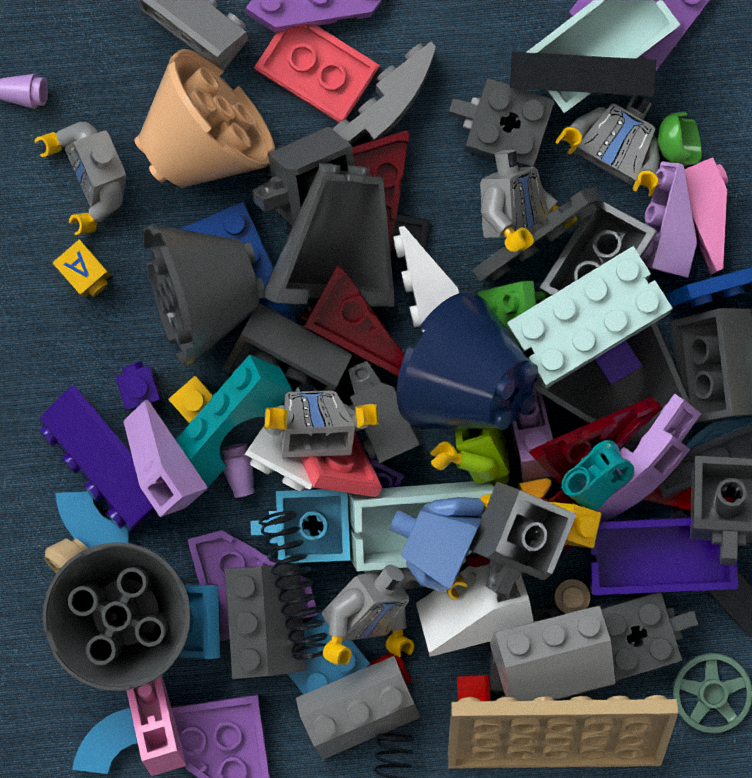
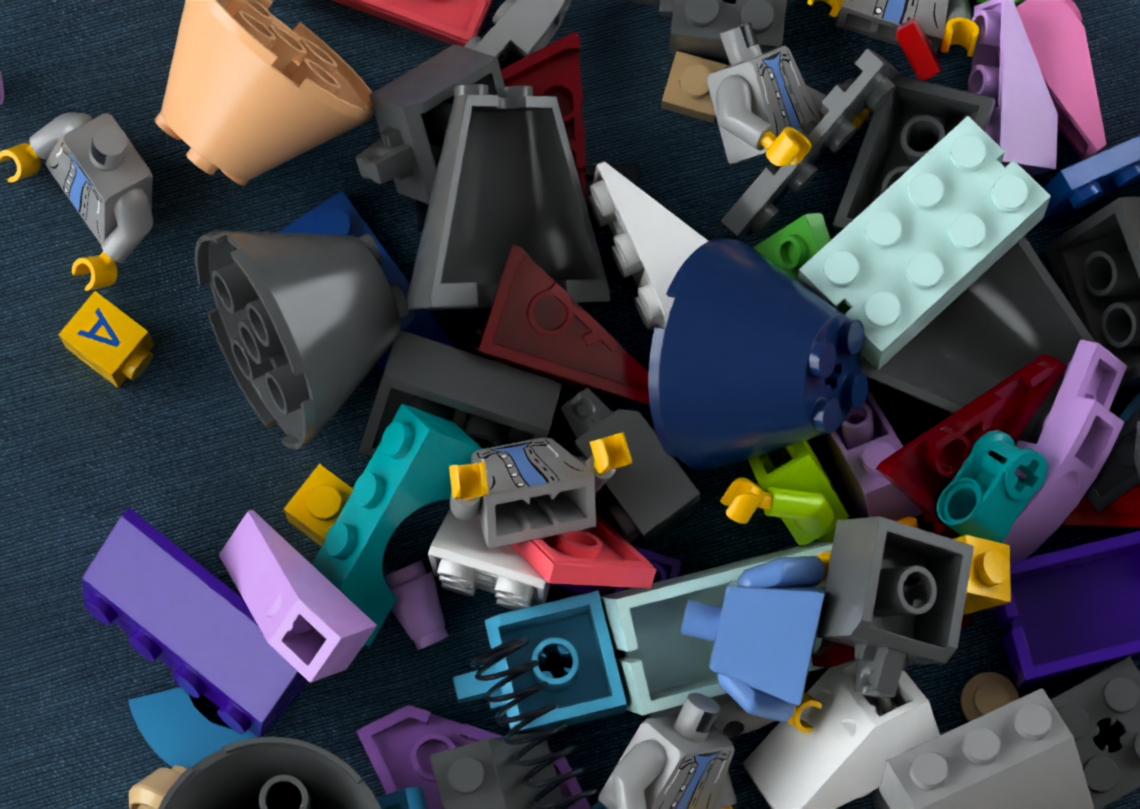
camera: 15 degrees left, 10 degrees down
dark purple brick [115,362,164,412] -> none
dark purple brick [594,340,642,386] -> none
none -> tan plate [661,51,729,123]
none -> red tile [895,16,941,81]

